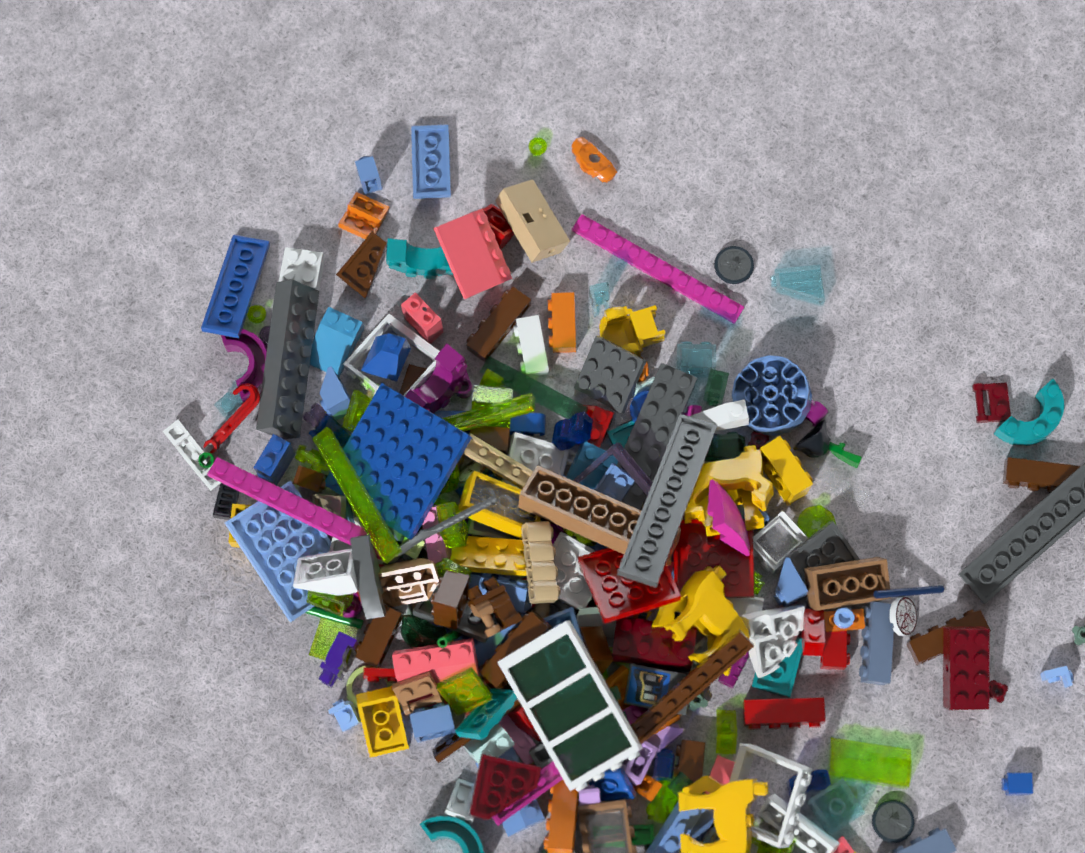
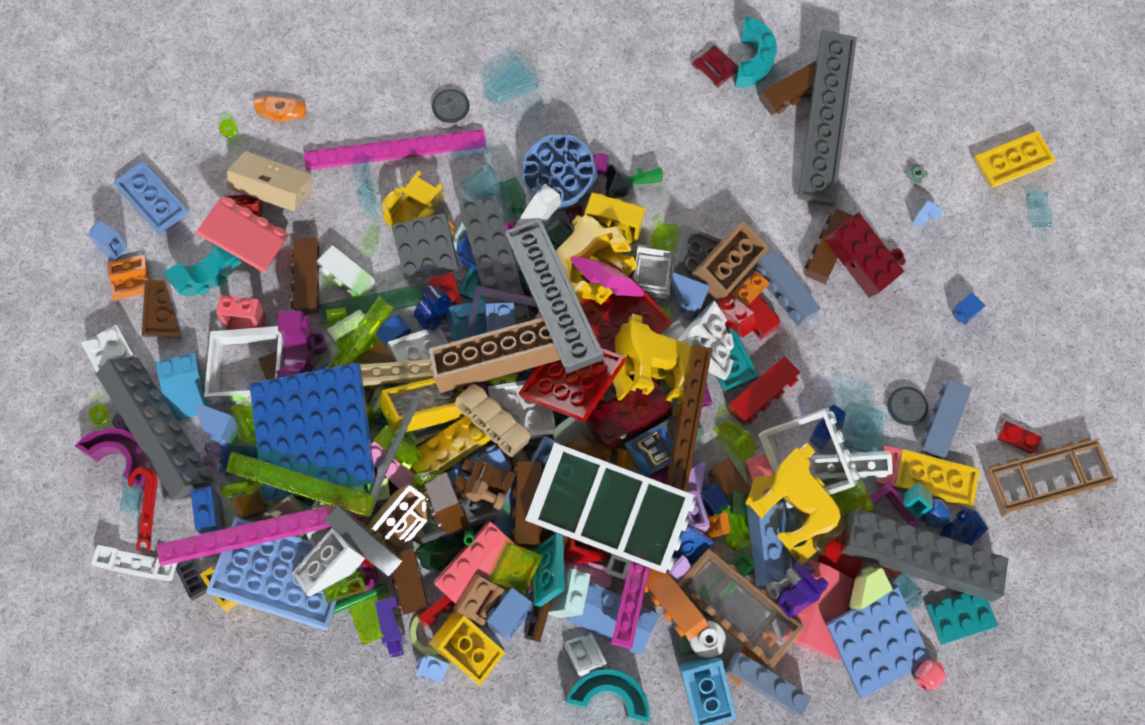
camera: 45 degrees left, 5 degrees down
green hinge [198,452,215,468] -> none
blue plate [201,235,270,338] -> none
blue slope [361,333,411,382] -> none
dark red plate [468,754,541,820] -> none
orange brick [548,292,576,353] -> none
clear neon green slope [826,737,912,789] -> none
light blue tile [833,608,854,629] -> none
dark blue bar [874,585,944,599] -> none
white tile [890,596,917,636] -> none

